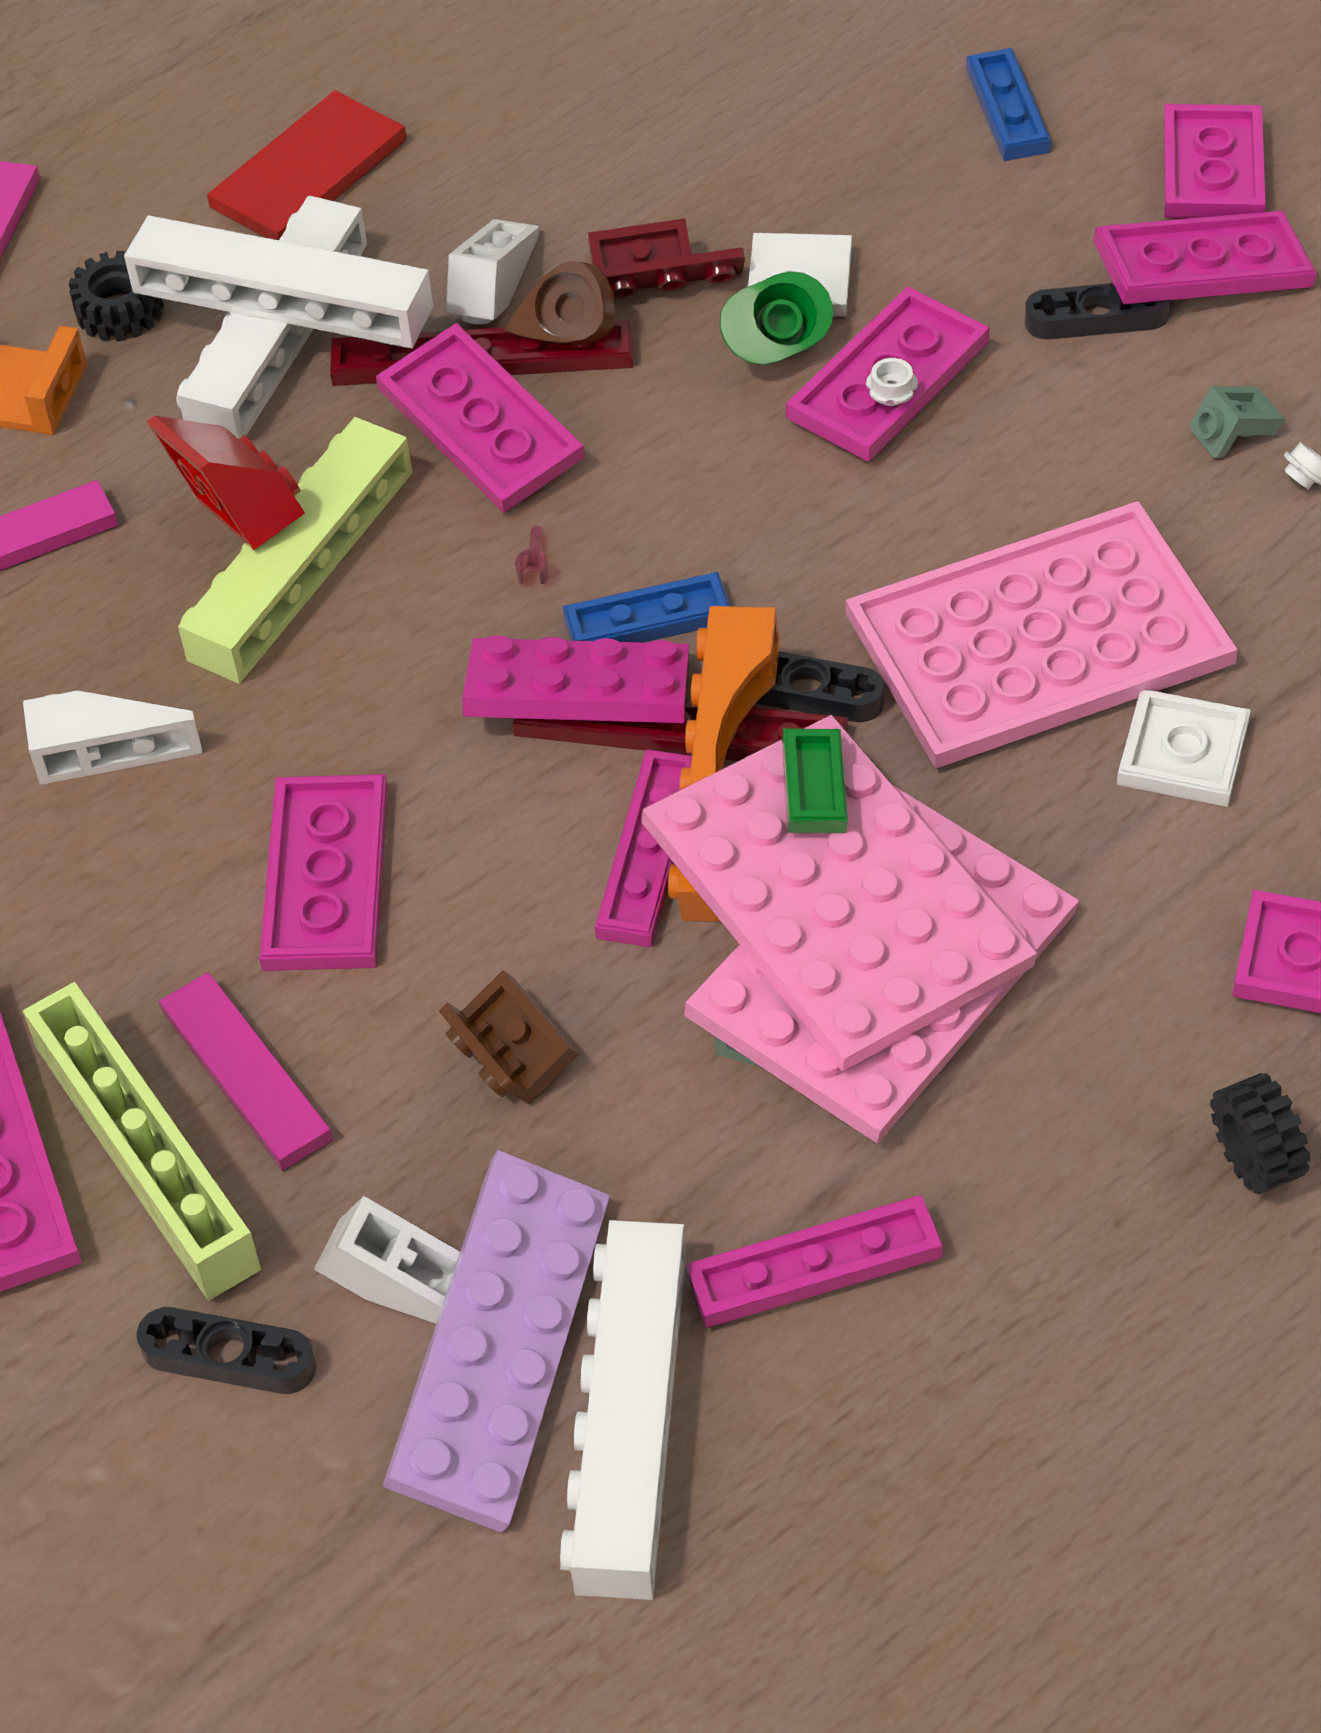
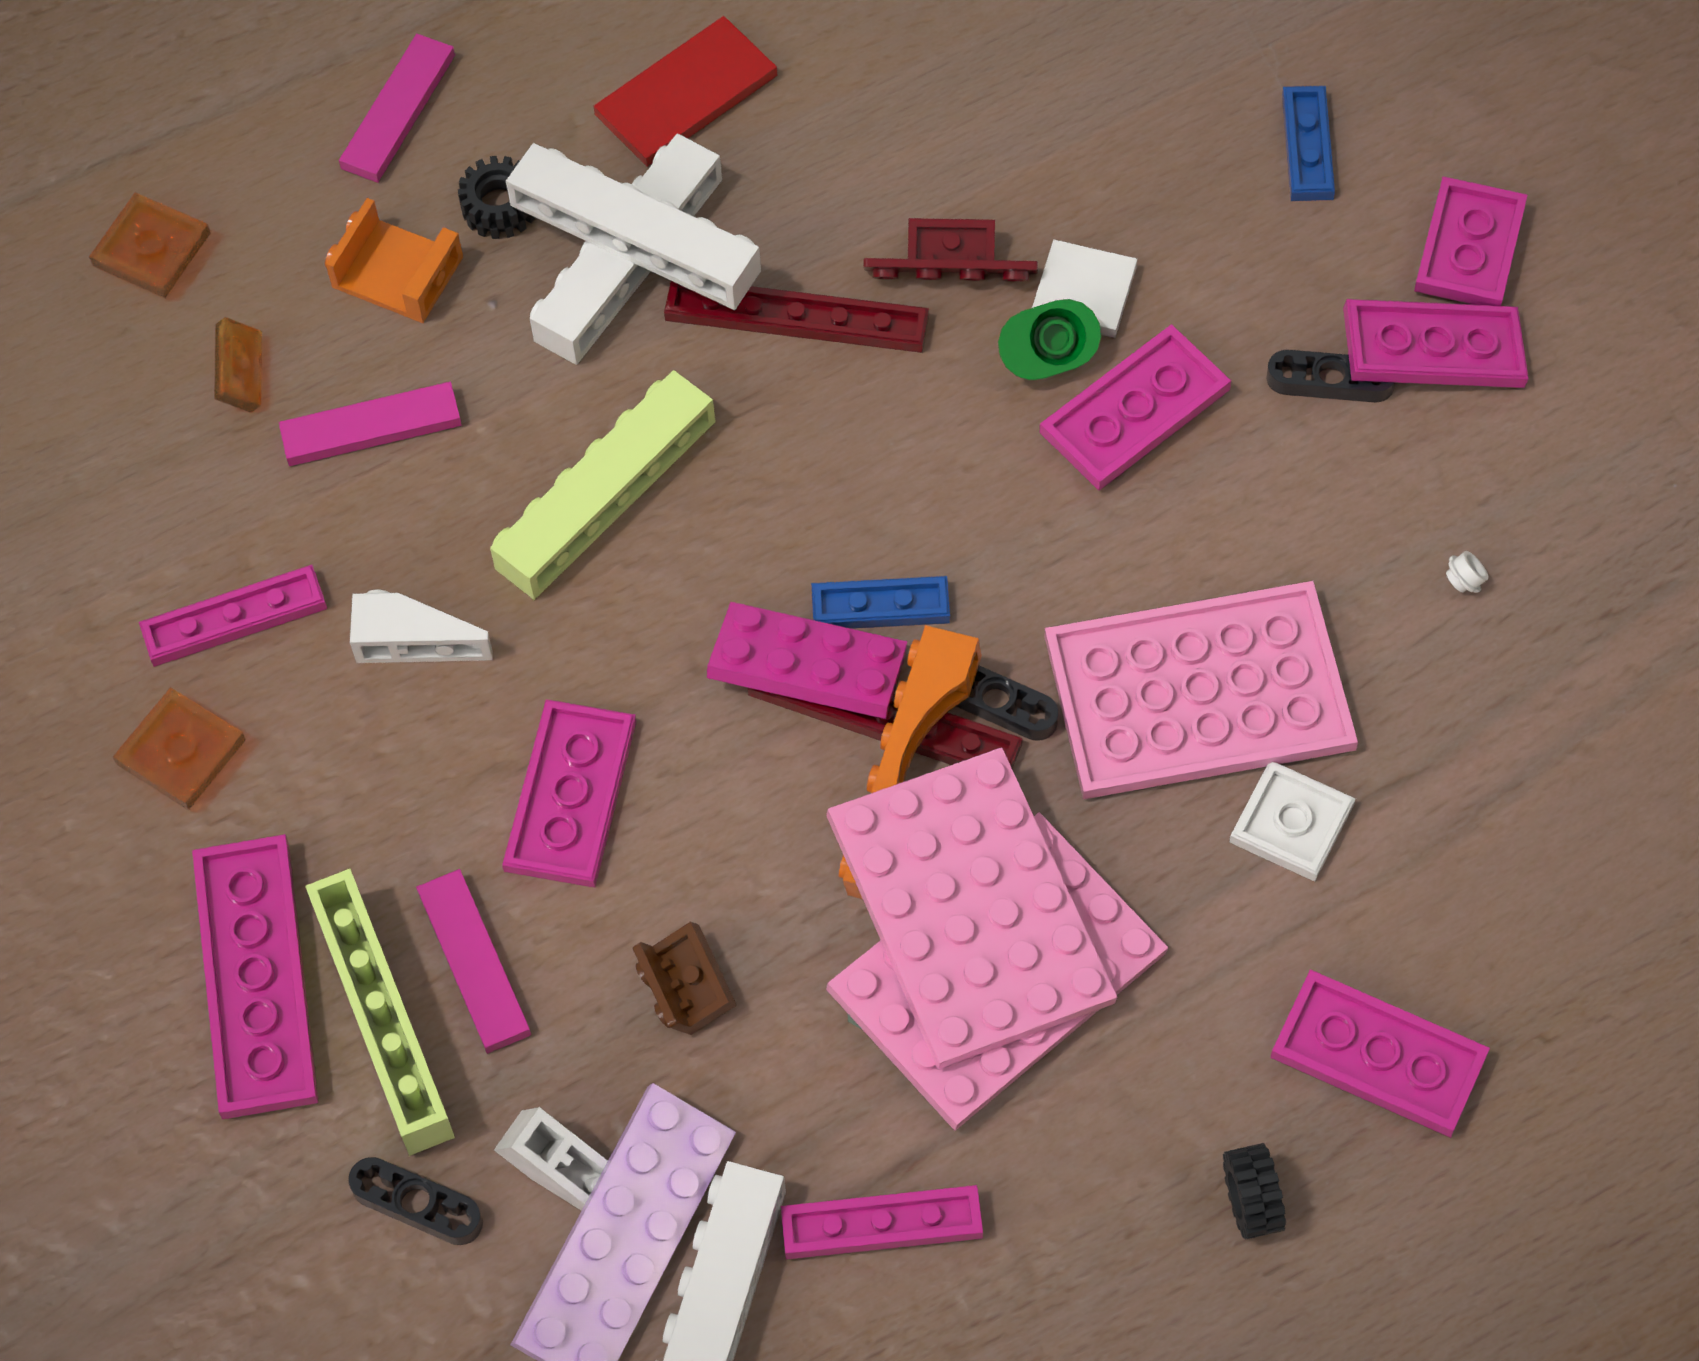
camera: 10 degrees right, 10 degrees up
red slope [146,416,305,550] -> none
dark pink plate [376,323,585,513] -> none
white slope [446,219,540,324] -> none
reddish brown piece [504,261,616,345] -> none
clear pink hand [515,526,549,584] -> none
dark pink tile [595,749,692,948] -> none
green tile [782,728,848,833] -> none
white plate [866,358,918,406] -> none
sand green bracket [1190,386,1285,458] -> none

